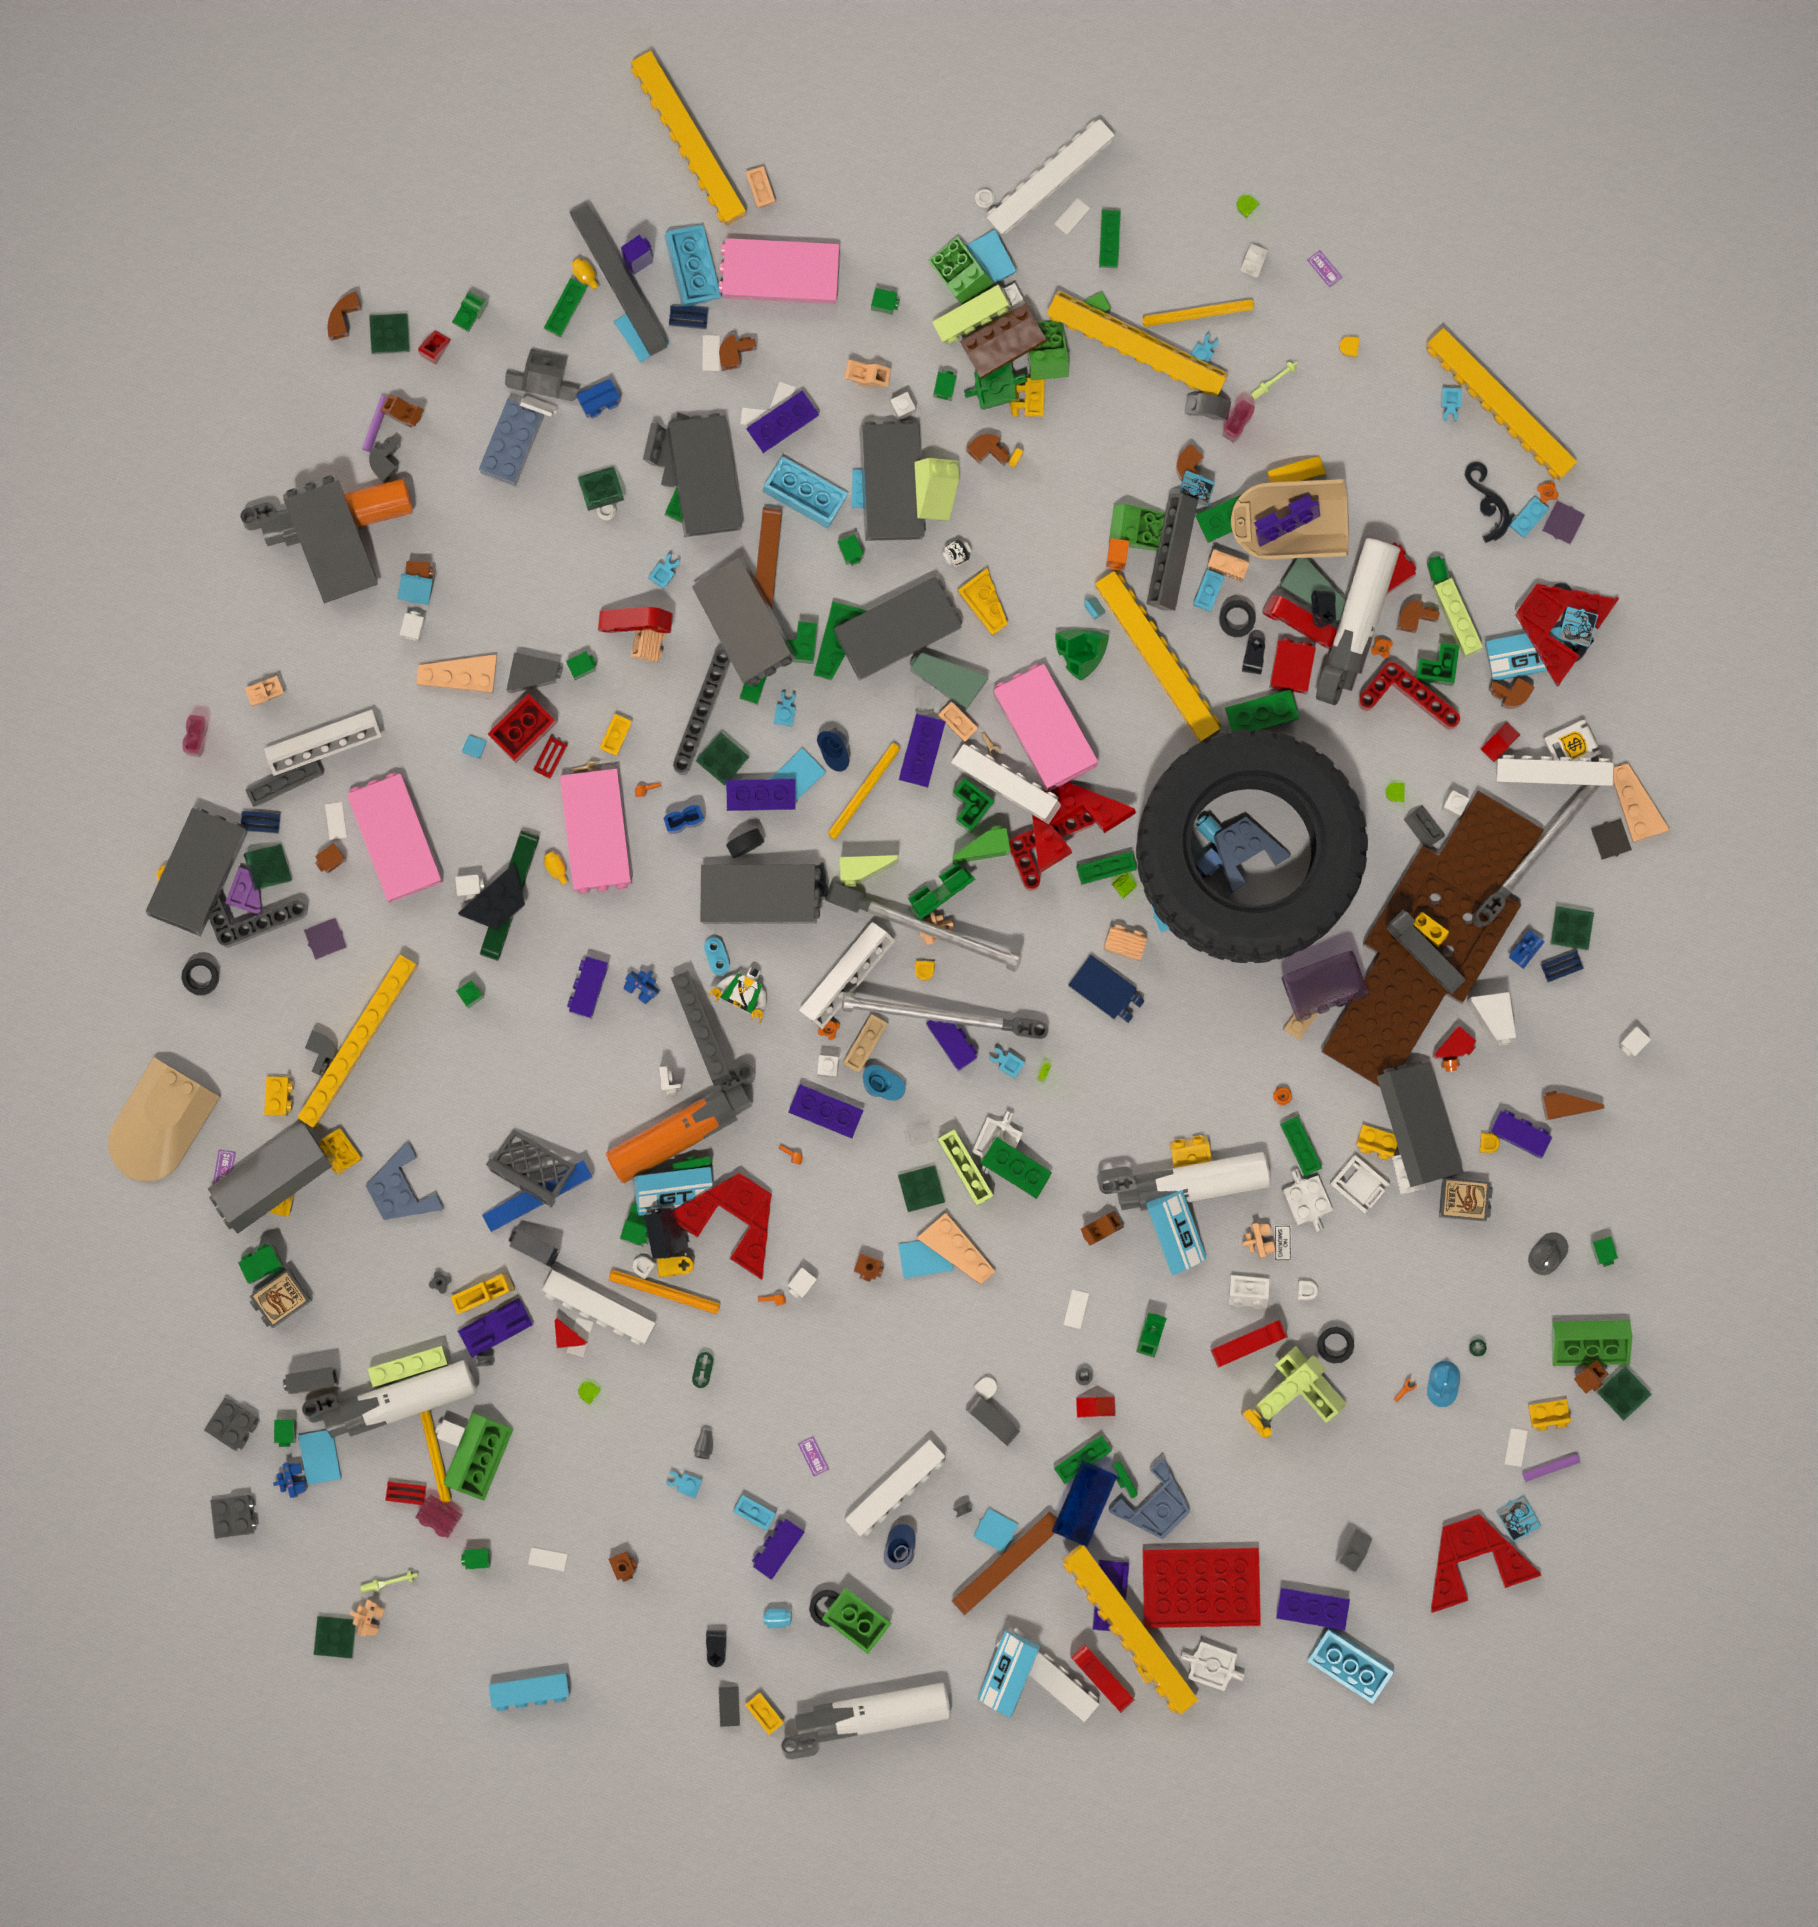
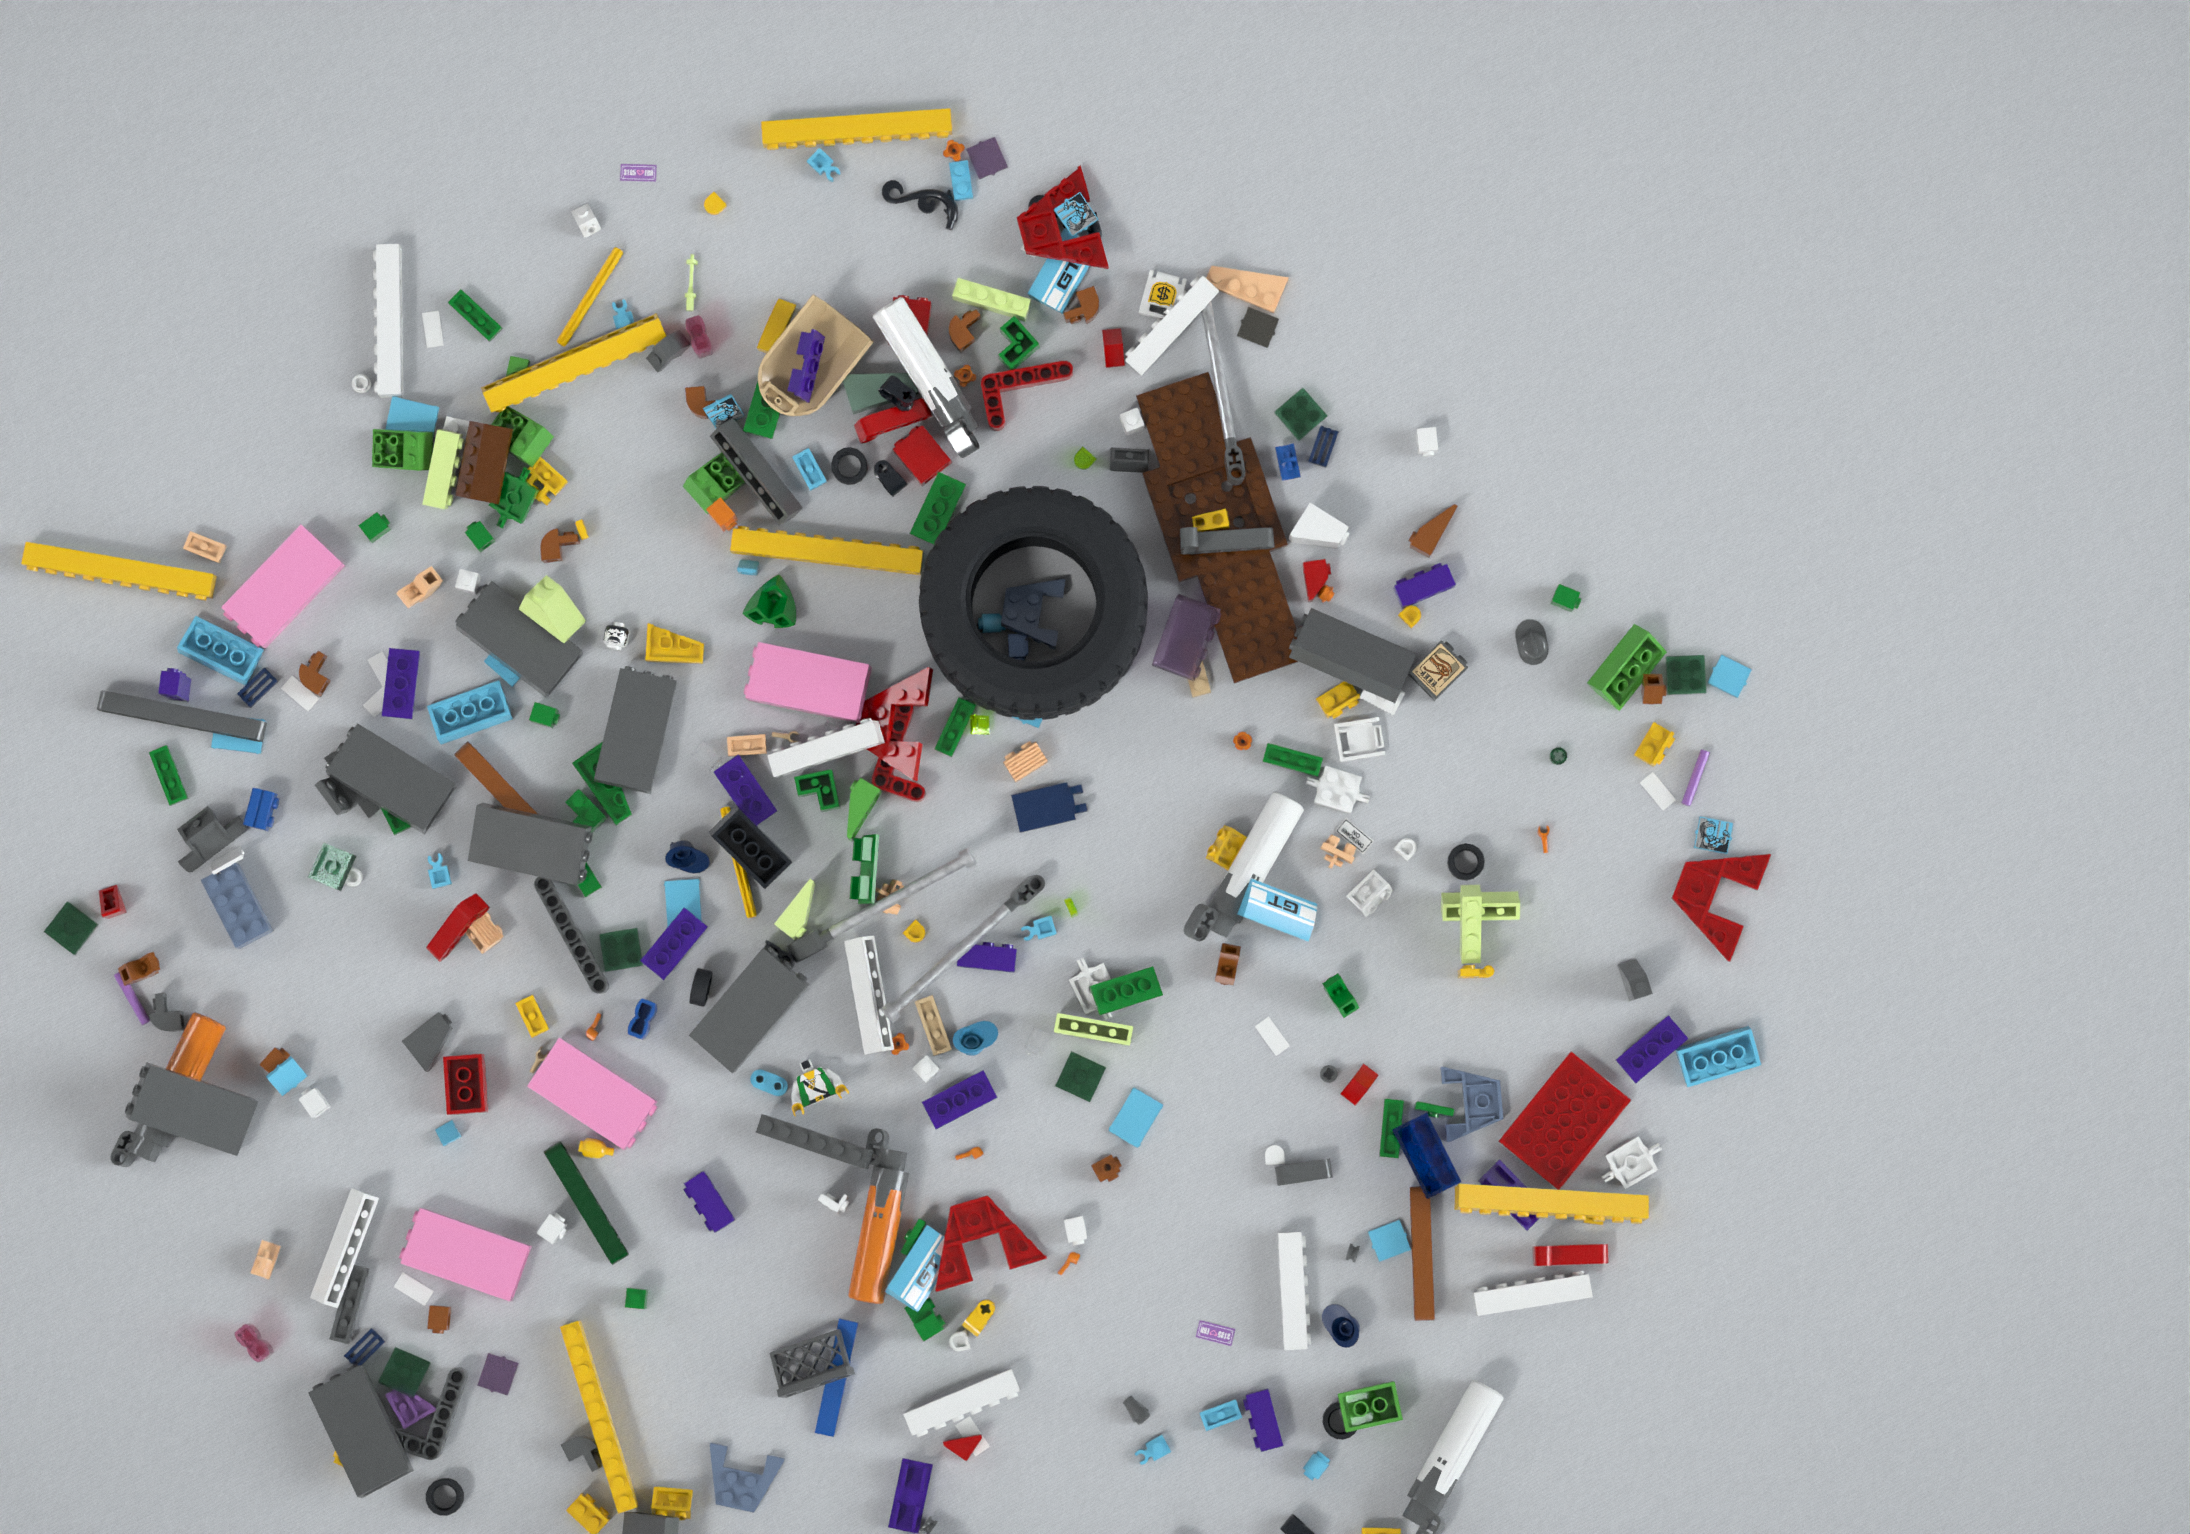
camera: 45 degrees left, 0 degrees up
dark orange brick [327,291,361,341] -> none
light nougat wing [417,654,497,693] -> none
dark grey plate [429,1271,451,1294] -> none
yellow slope [450,1272,515,1315] -> none
green brick [452,291,489,332] -> none
black wing [458,865,526,931] -> none
black slope [508,1229,560,1268] -> none
red tile [533,736,568,779] -> none
green brick [566,651,597,680] -> none
yellow plant [571,257,599,290] -> none
clear neon green tile [578,1382,601,1405] -> none
light orange axle [609,1270,720,1314] -> none
blue hips [623,970,661,1004] -> none
black slope [644,1206,688,1259] -> none
clear green beam [692,1352,714,1388] -> none
medium azure plate [773,692,796,727] -> none
sand green slope [910,653,988,710] -> none
light nougat wing [916,1213,996,1285] -> none
medium azure slope [978,1630,1041,1718] -> none
light nougat brick [1207,549,1250,583] -> none
red beam [1210,1320,1288,1368] -> none
clear neon green tile [1236,195,1259,219] -> none
green brick [1426,556,1449,585] -> none
dark azure piece [1427,1361,1460,1407] -> none
none -> black brick [709,805,792,889]
none -> medium azure piece [1708,655,1752,698]

